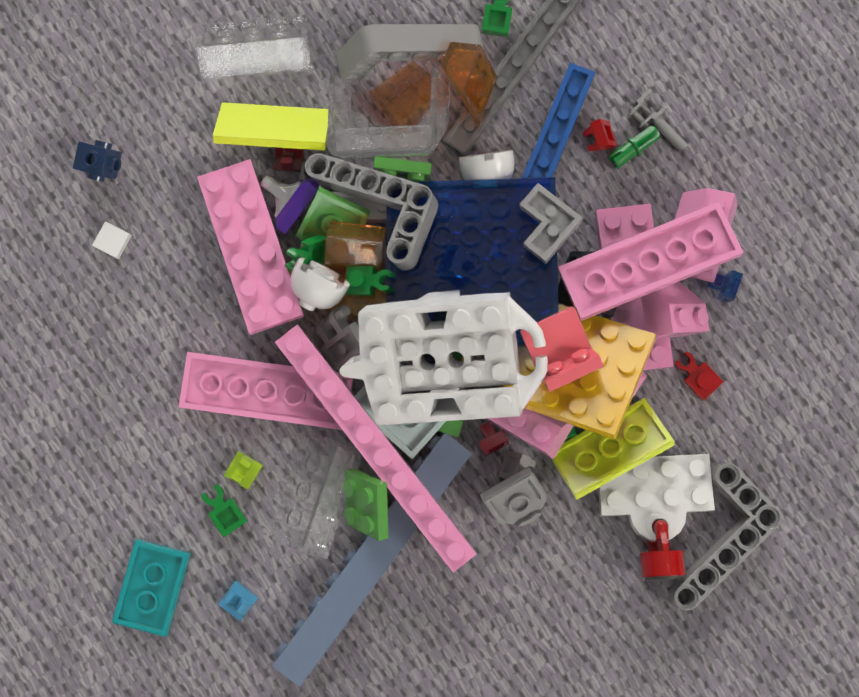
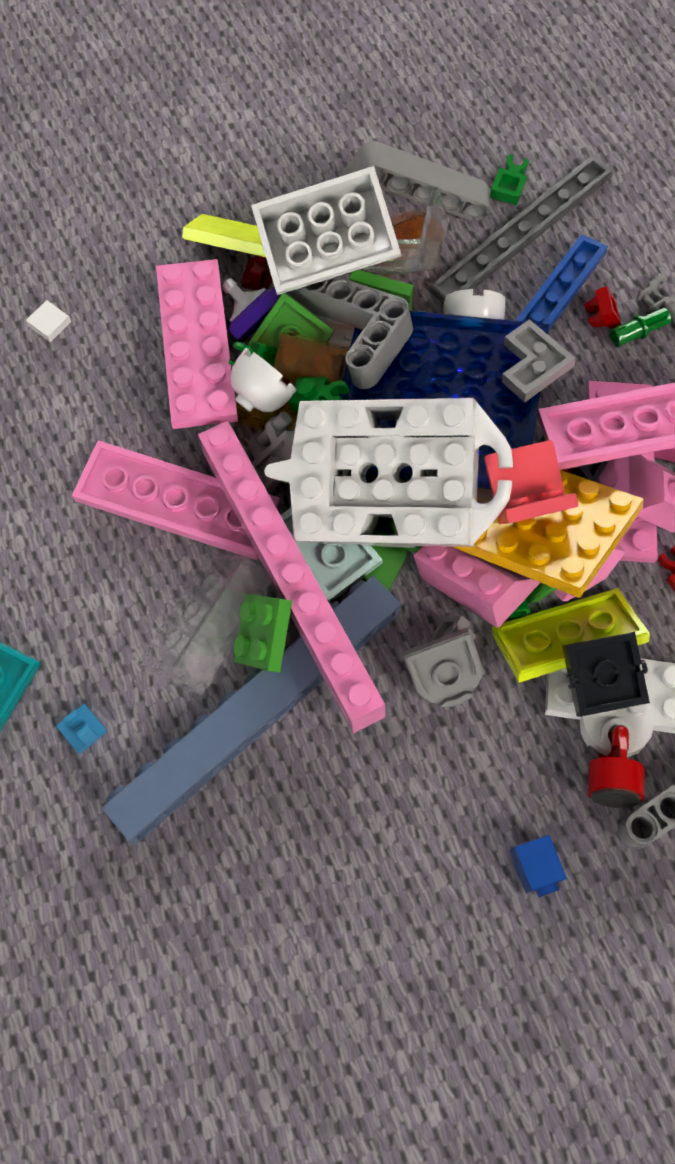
camera: 15 degrees right, 15 degrees down
dark blue brick [73,140,122,182] -> none
clear slope [195,14,311,80] -> none
green plate [201,484,249,538] -> none
lime tile [224,451,263,490] -> none
clear orange slope [441,42,497,123] -> none
dark red tile [478,421,509,457] -> none
none -> white slope [251,166,401,295]
none -> blue brick [510,835,567,898]
none -> black plate [562,632,650,717]

